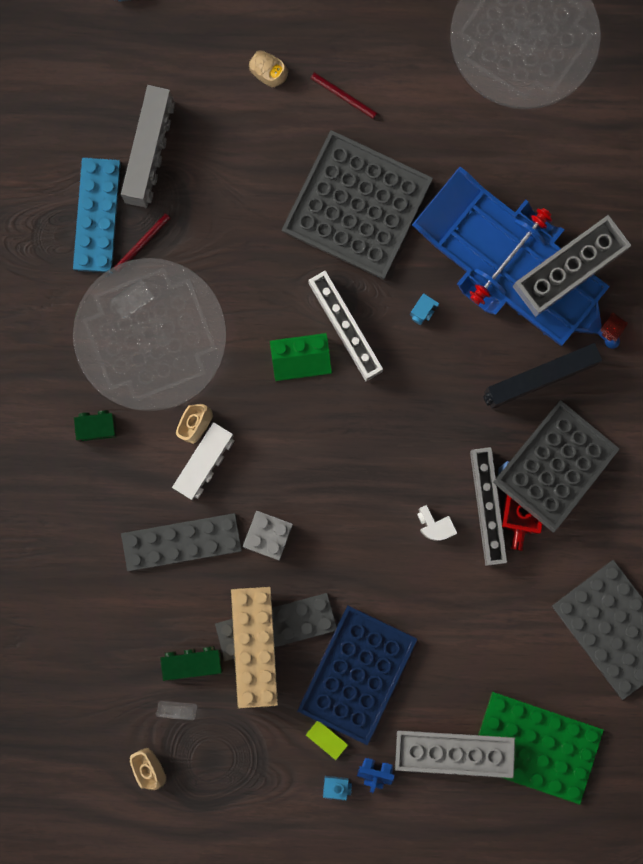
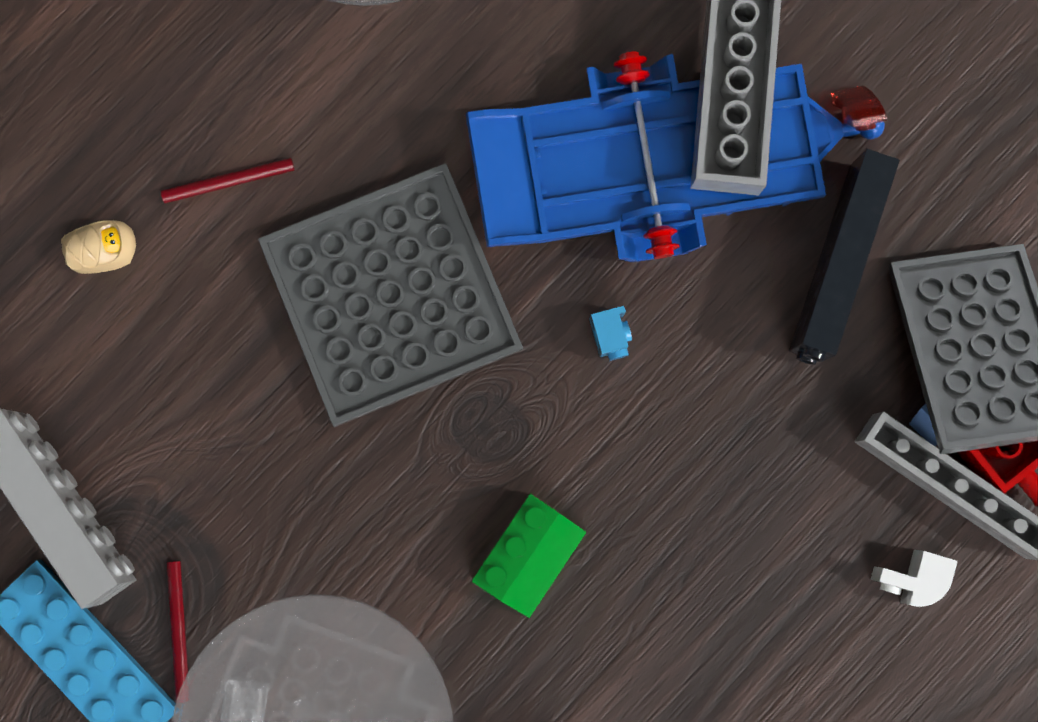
camera: 50 degrees left, 0 degrees up
white brick [309,271,383,381] -> none

